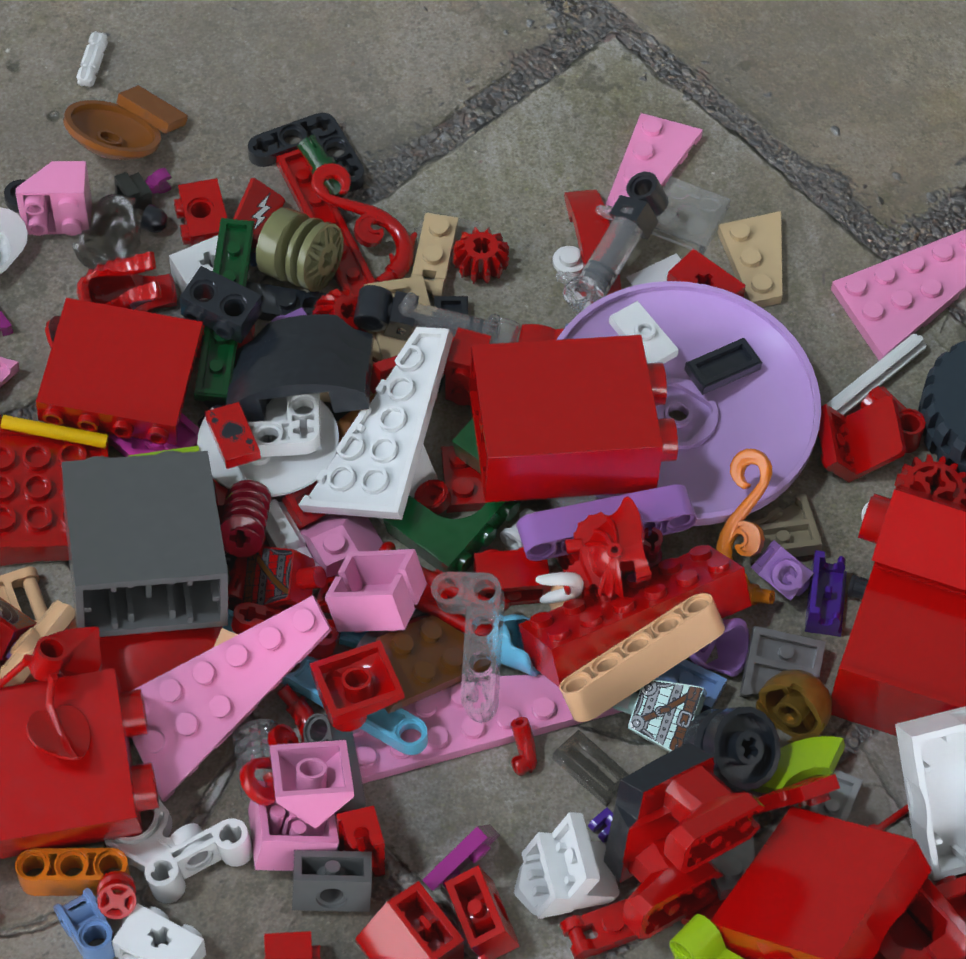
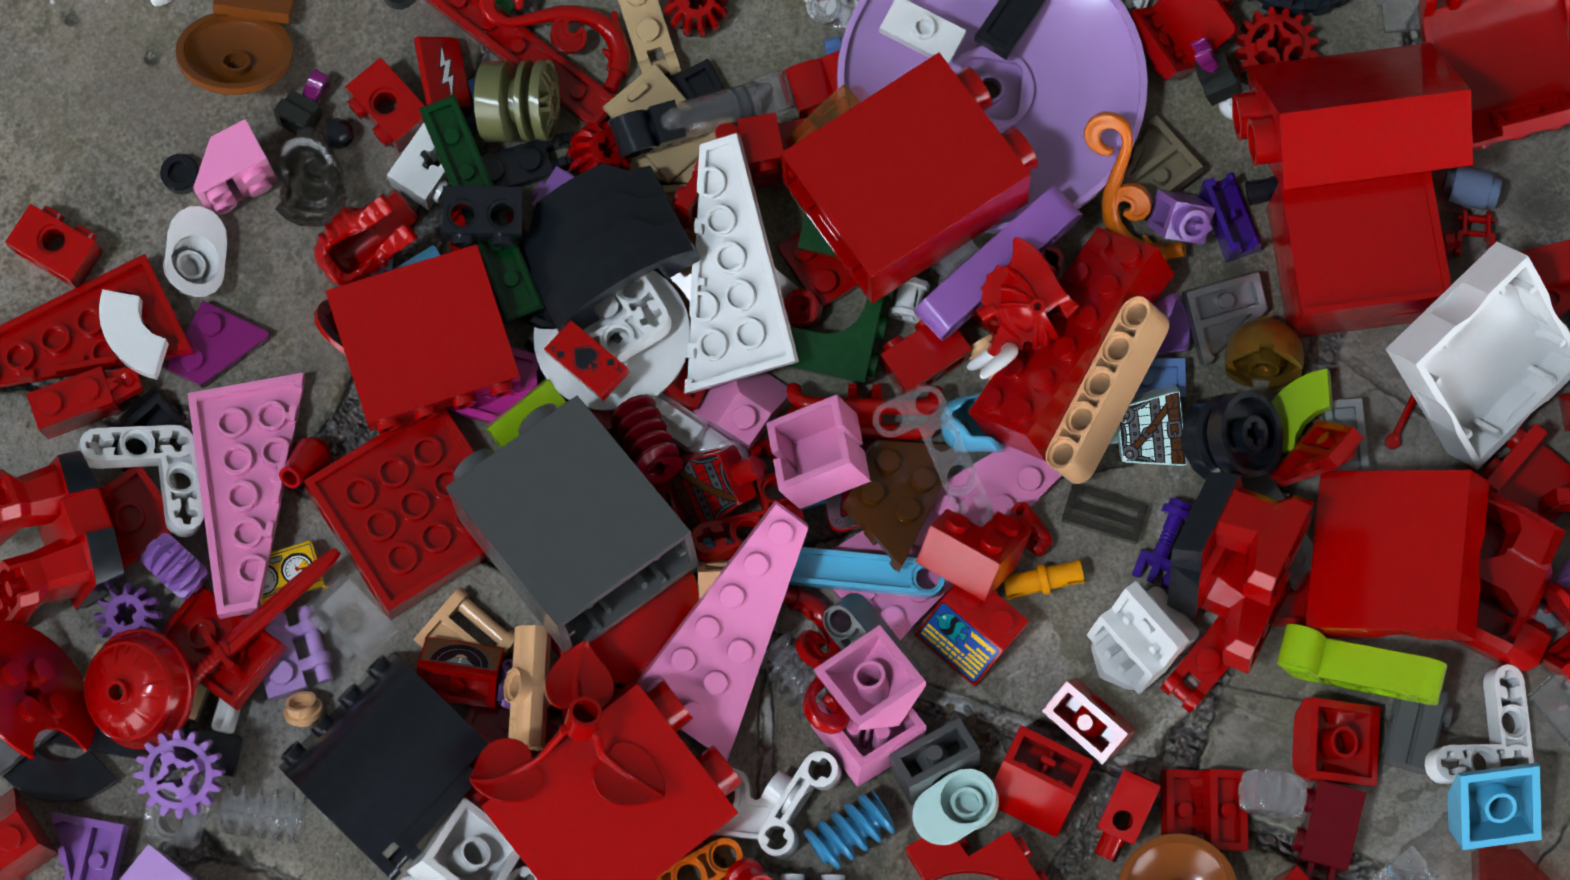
camera: 25 degrees left, 20 degrees up
yellow bar [1,415,109,449] -> none
red slope [309,640,405,732] -> none
red hinge [336,805,385,877] -> none
magenta wing [422,824,500,891] -> none
none -> dark azure piece [803,789,896,870]
none -> light aqua cap [912,769,999,845]
none -> slope [914,585,1029,688]
none -> red brick [916,508,1032,601]
none -> light orange pin [1003,559,1085,600]
none -> pearl dark grey piece [1191,37,1243,106]

